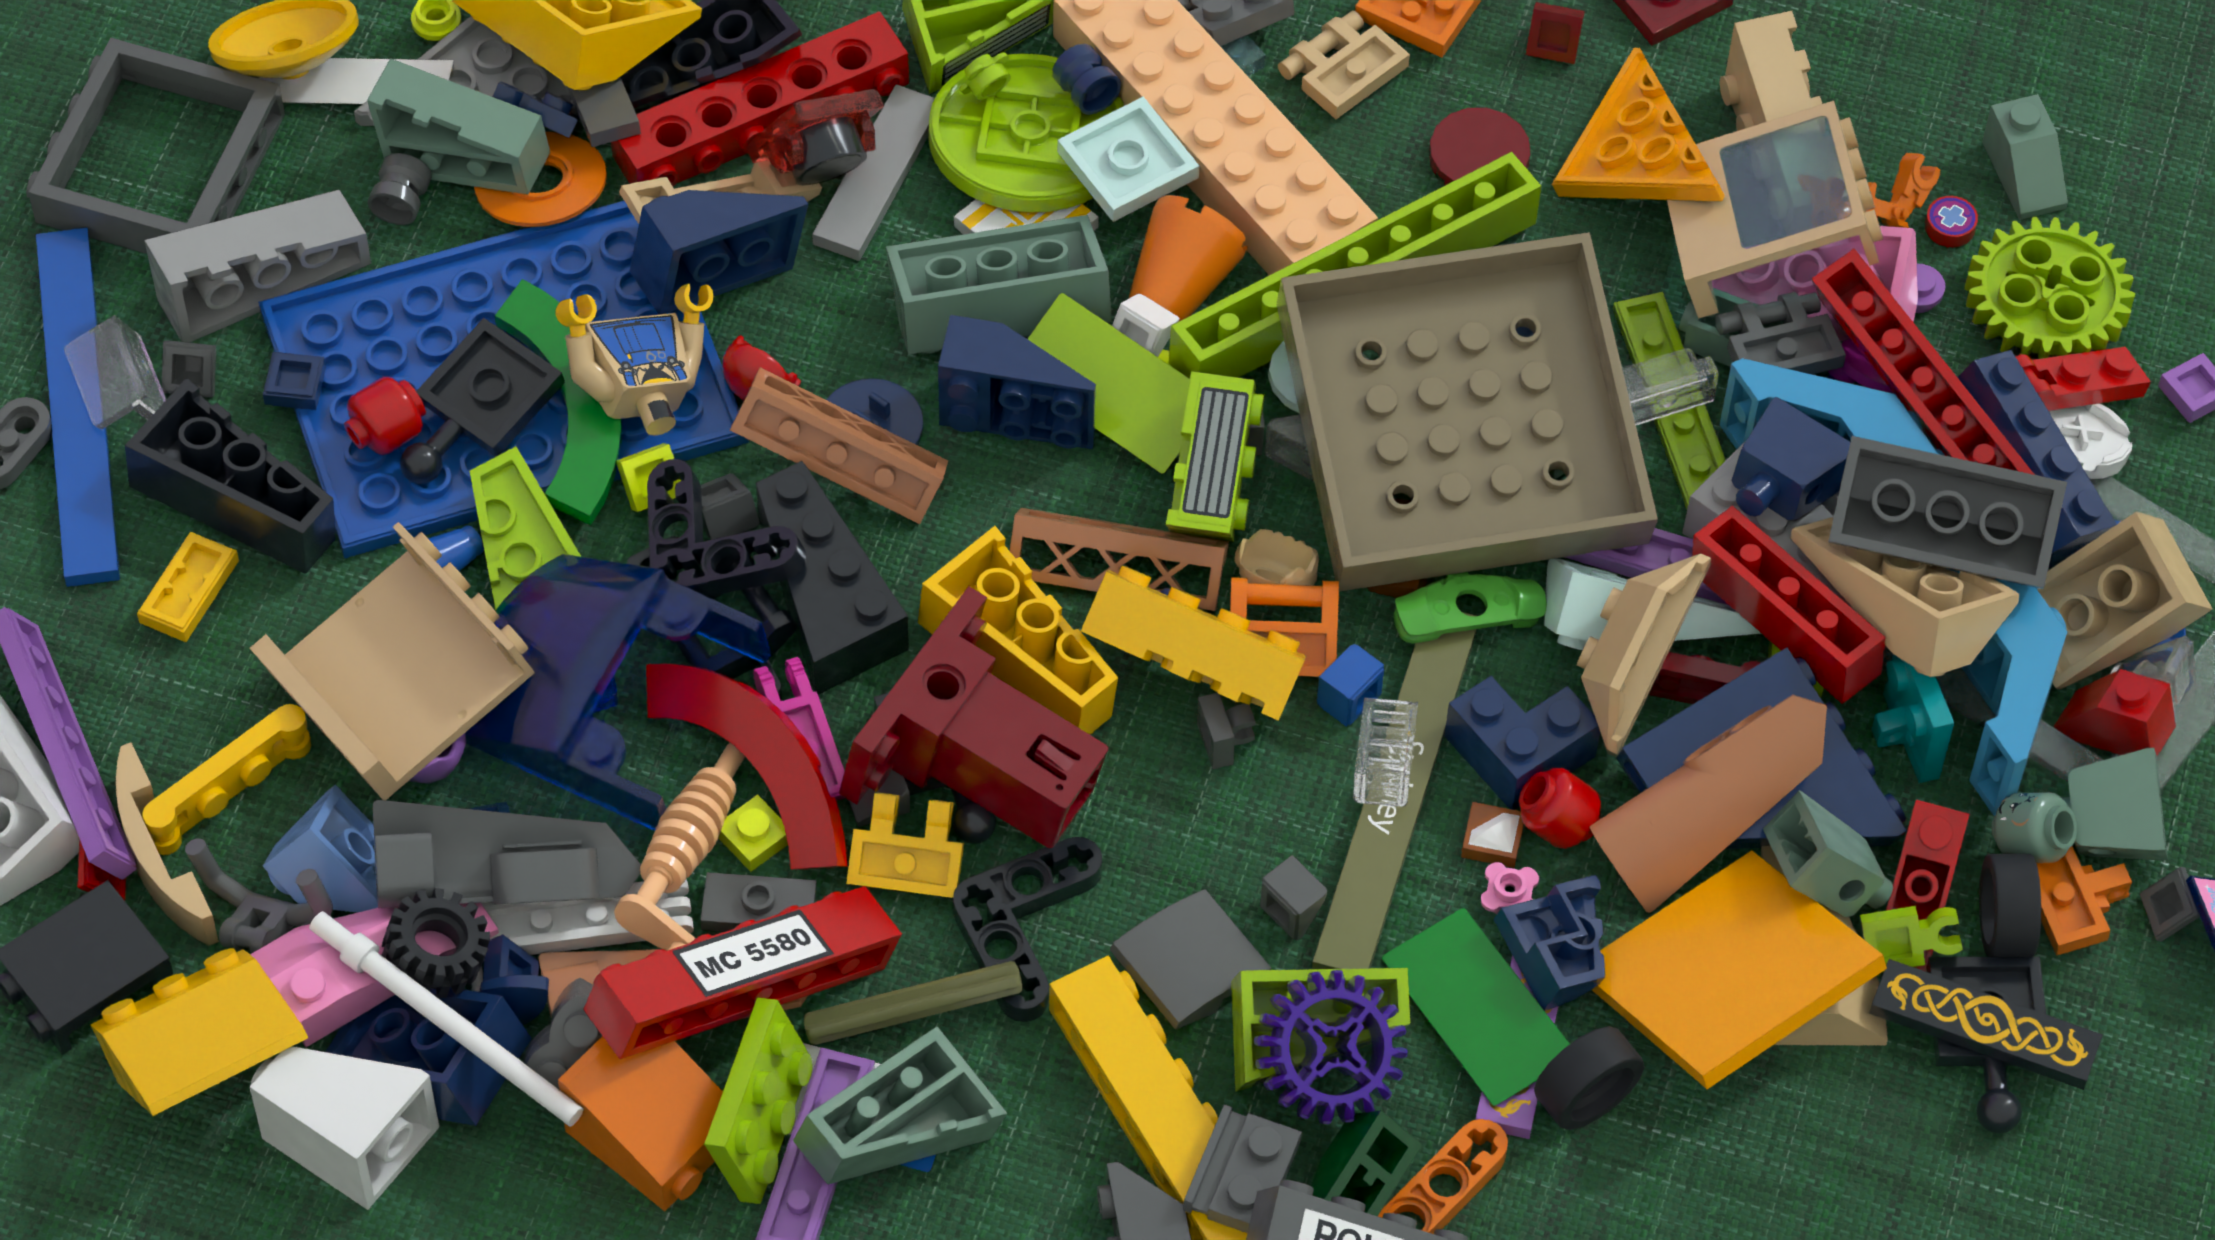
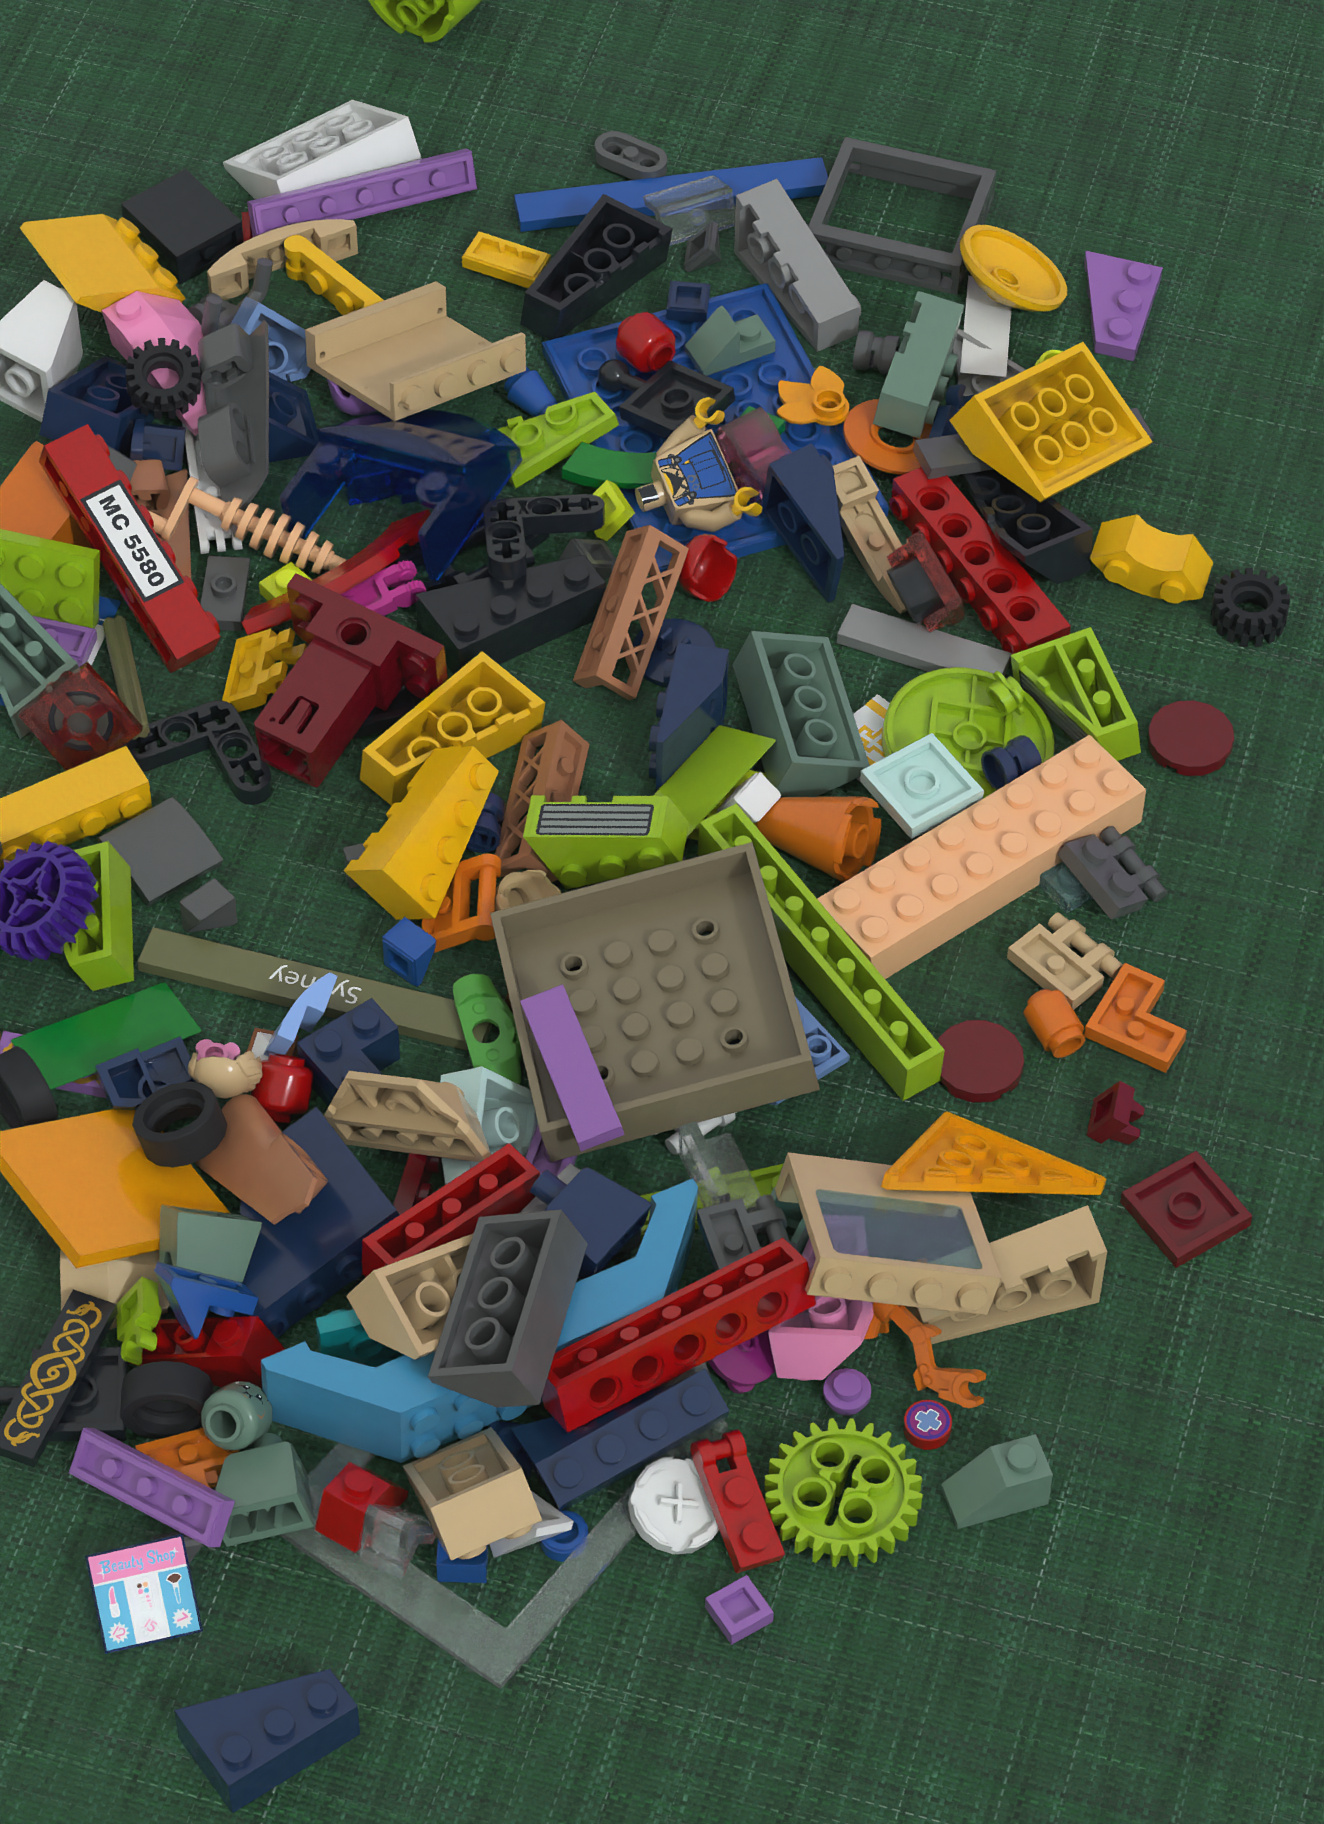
camera: 90 degrees right, 5 degrees down
white bar [309,911,584,1127] -> none
clear slope [1353,698,1418,807] -> none
none -> clear red piece [18,661,143,771]
none -> medium lavender tile [69,1428,235,1547]
none -> black tyre [132,1081,227,1168]
none -> blue slope [154,1262,259,1339]
none -> tan hair [188,1050,263,1099]
none -> light blue slope [264,972,338,1057]
none -> medium lavender tile [520,984,625,1151]
none -> sand green slope [685,306,776,376]
none -> clear pink brick [715,407,792,505]
none -> light orange plate [777,366,849,426]
none -> orange brick [1024,989,1085,1058]

